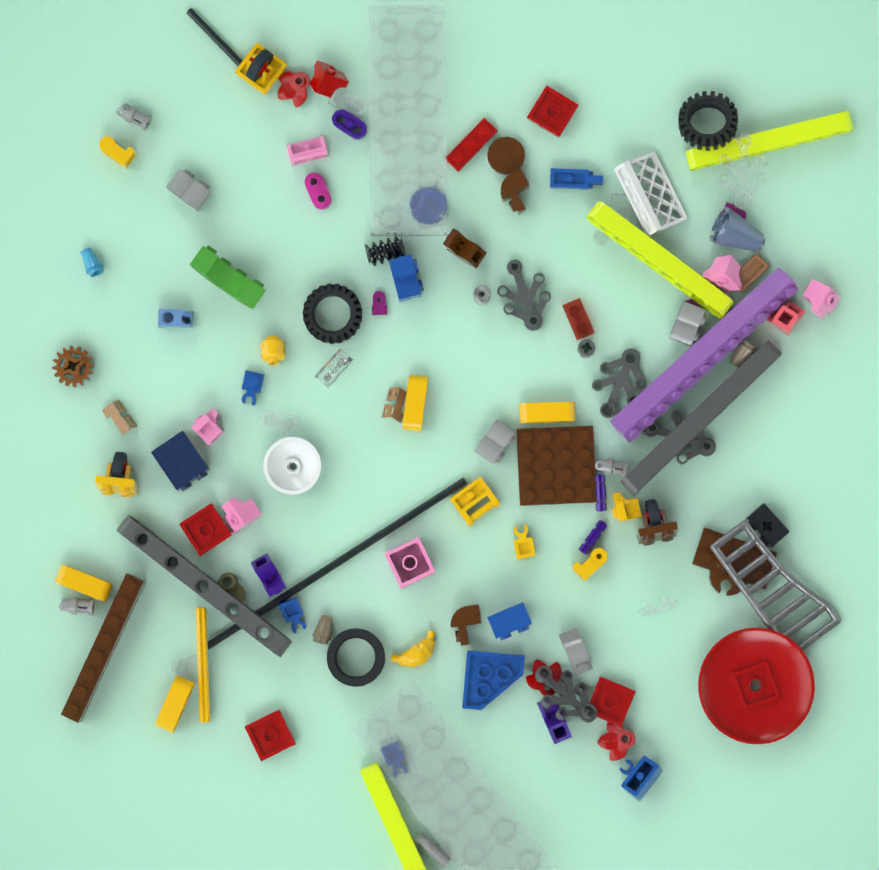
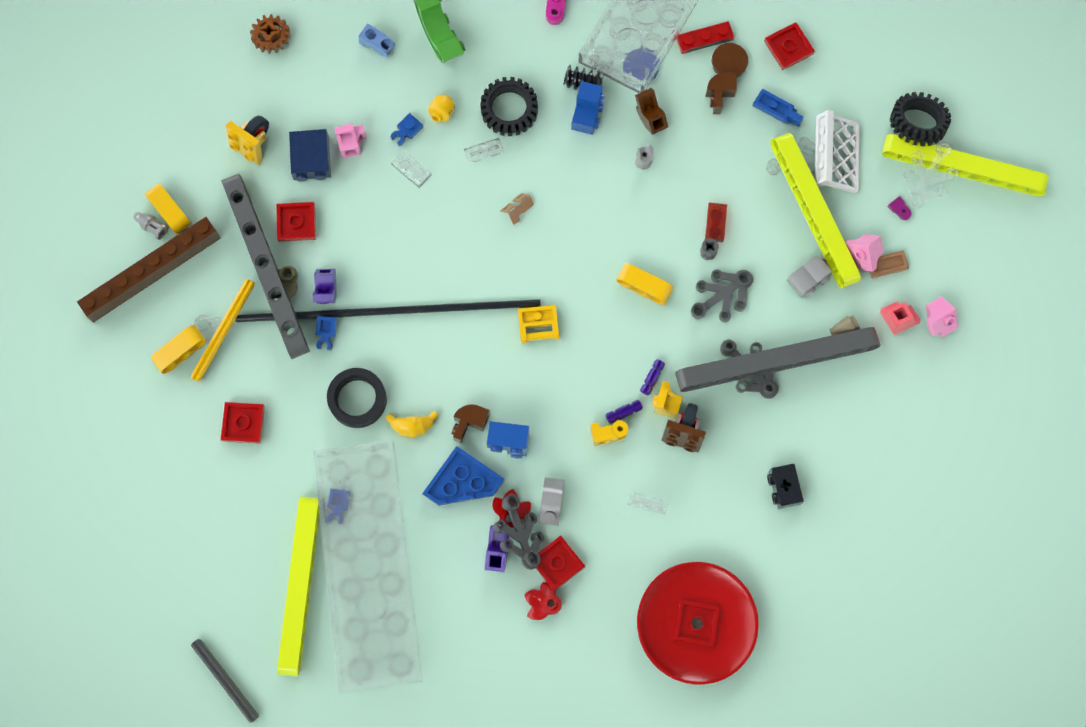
camera: 25 degrees right, 10 degrees down
medium nougat piece [102,400,137,435] -> none
bright pink brick [222,497,262,534] -> none
white dish [263,437,321,495] -> none
dark tan cone [312,615,333,645] -> none
magenta piece [372,291,387,316] -> none
bright pink brick [384,537,436,589] -> none
yellow beam [402,374,428,432] -> none
light grey pin [415,833,452,867] -> none
light grey brick [474,420,516,464] -> none
dark grey plant [497,260,551,331] -> none
yellow plate [513,524,536,560] -> none
reddish brown plate [516,426,597,506] -> none
light grey piece [595,458,629,477] -> none
medium lavender brick [609,267,798,444] -> none
blue brick [620,755,663,802] -> none
reddish brown plate [692,527,777,596] -> none
sand blue cone [710,207,765,252] -> none
flat silver bar [710,520,841,651] -> none

